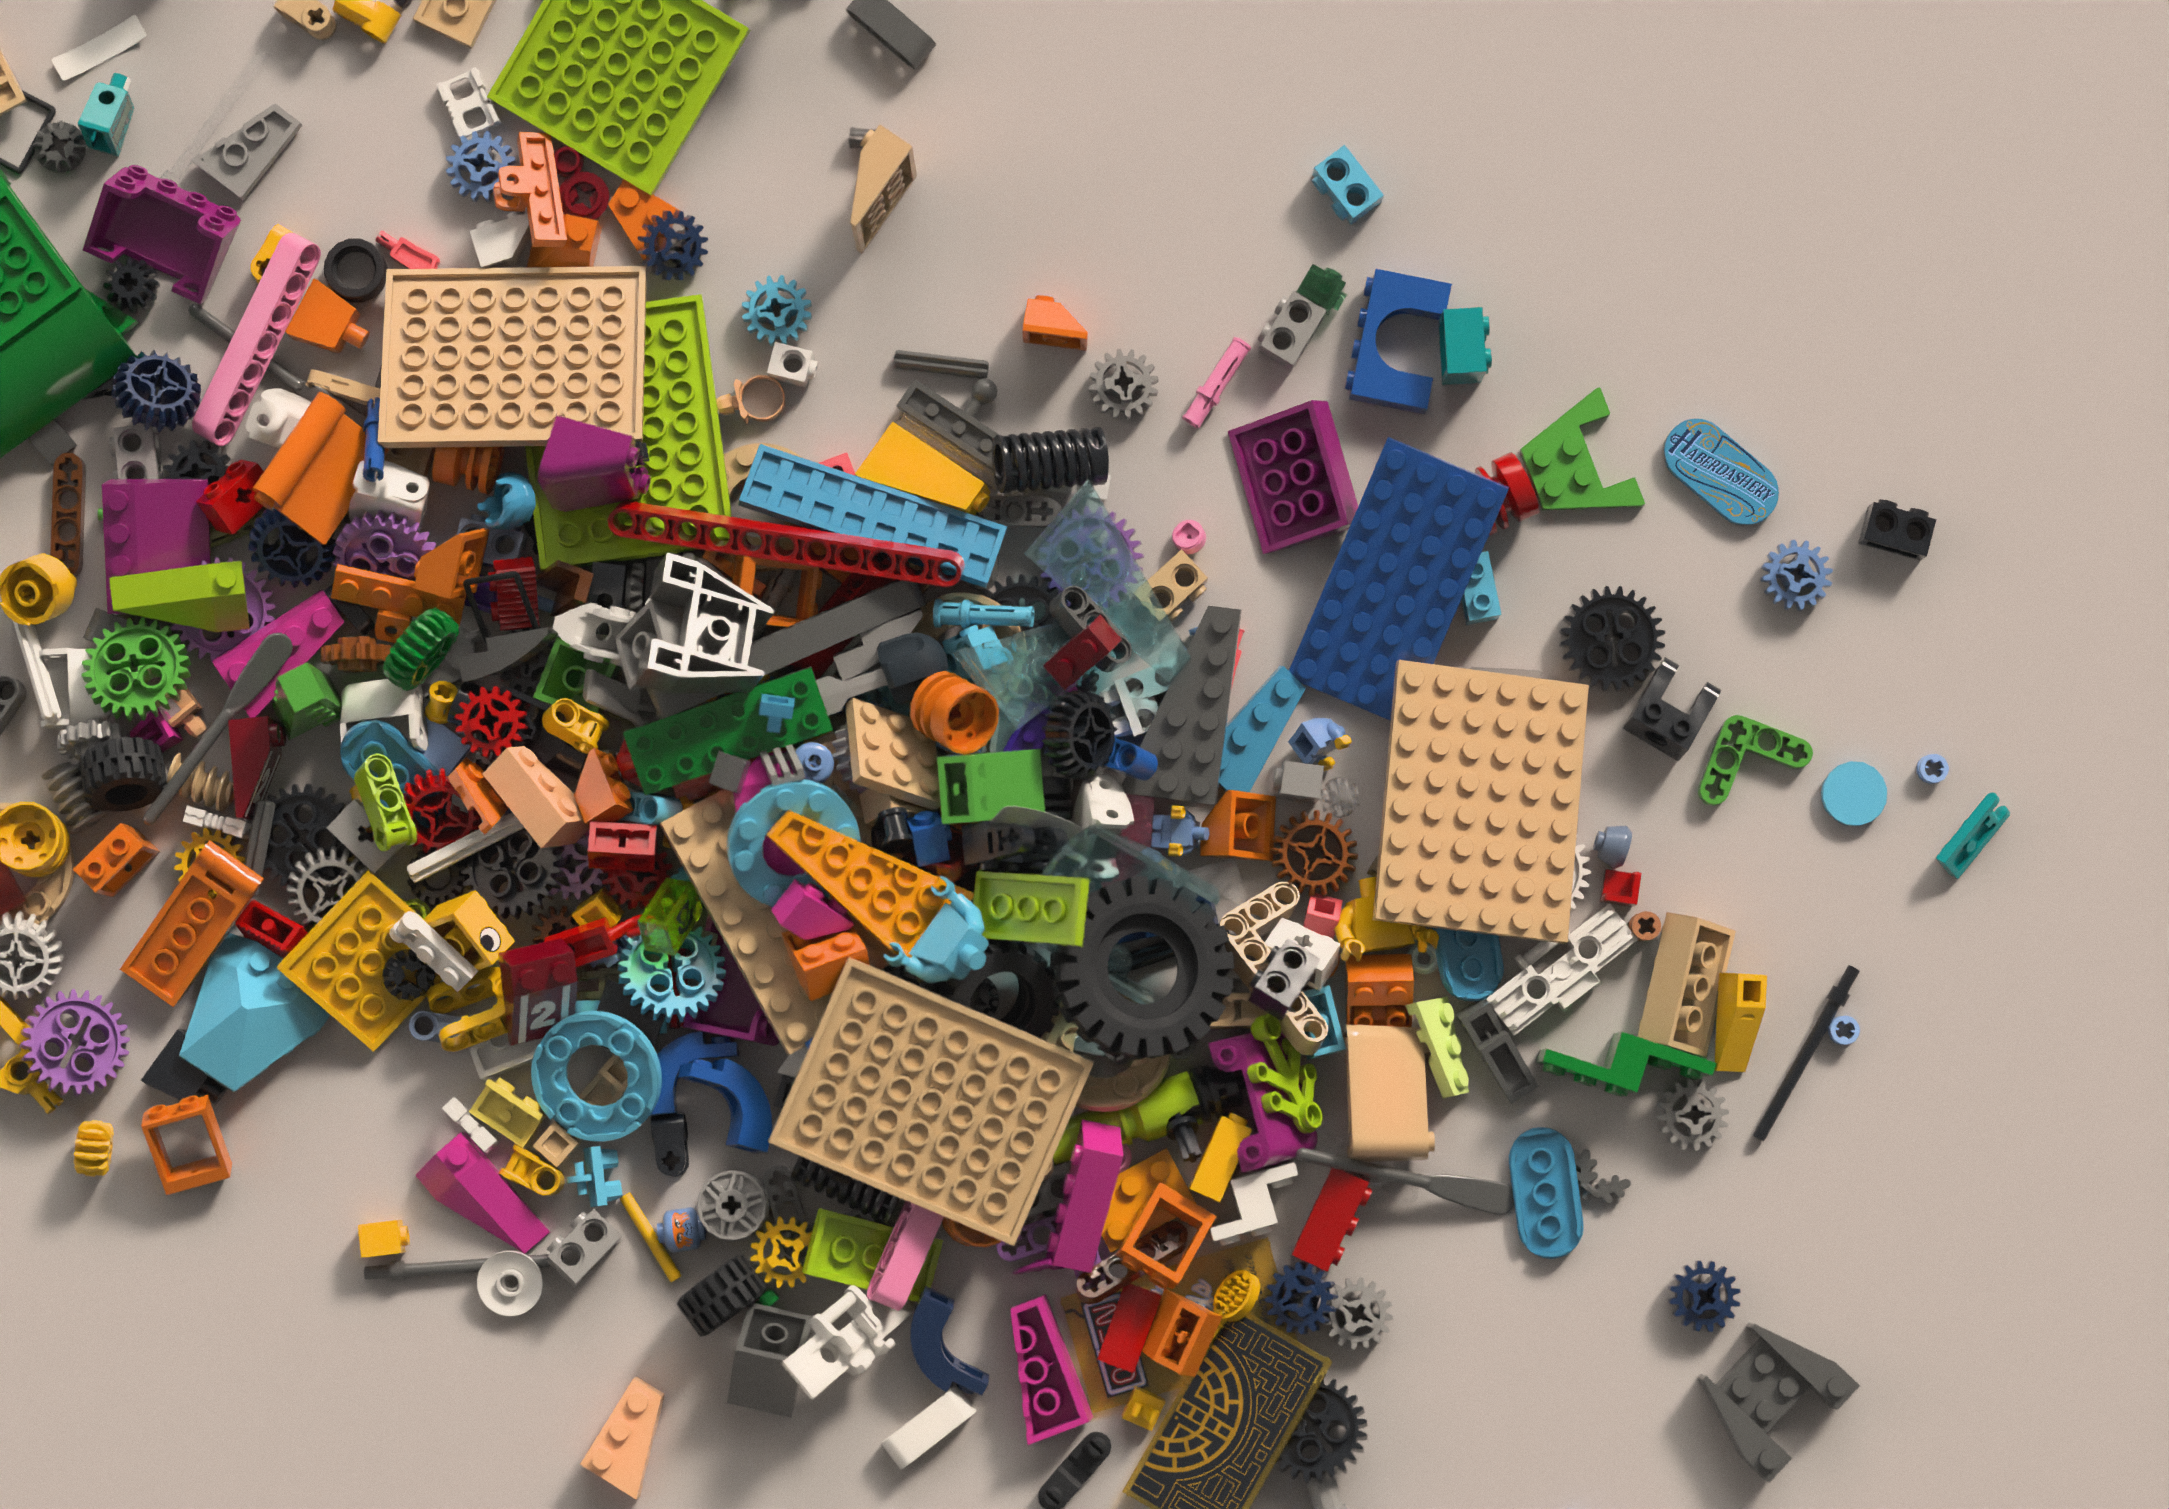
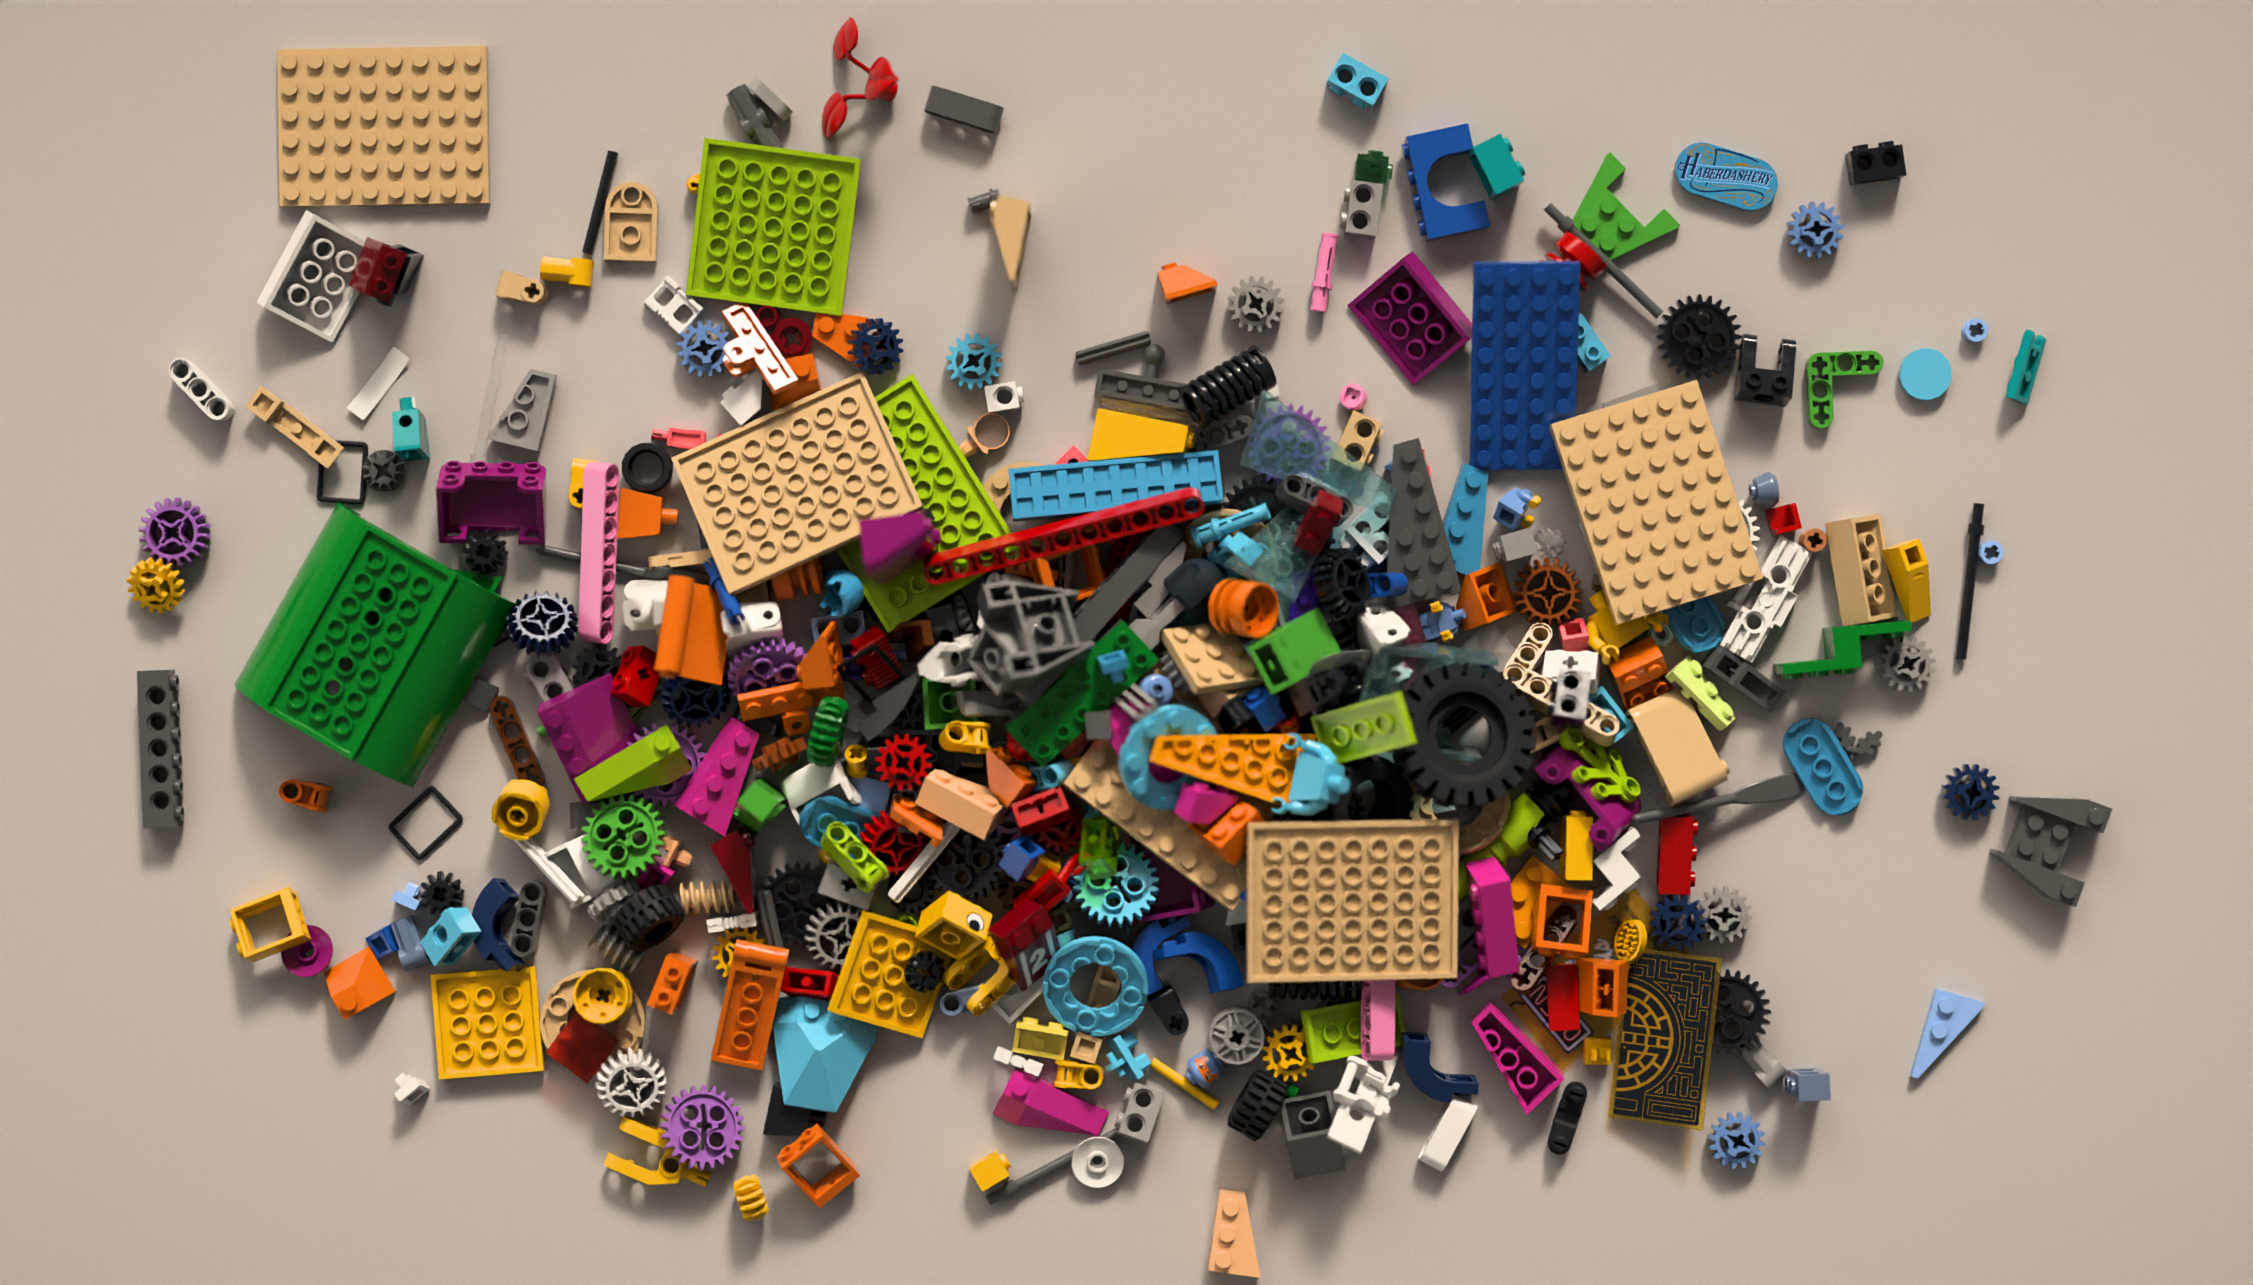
camera: 20 degrees left, 5 degrees up
dark grey piece [143,633,293,826] -> none
white plate [390,912,478,992] -> none
none -> blue brick [998,835,1045,882]
none -> dark grey bar [1544,203,1664,319]

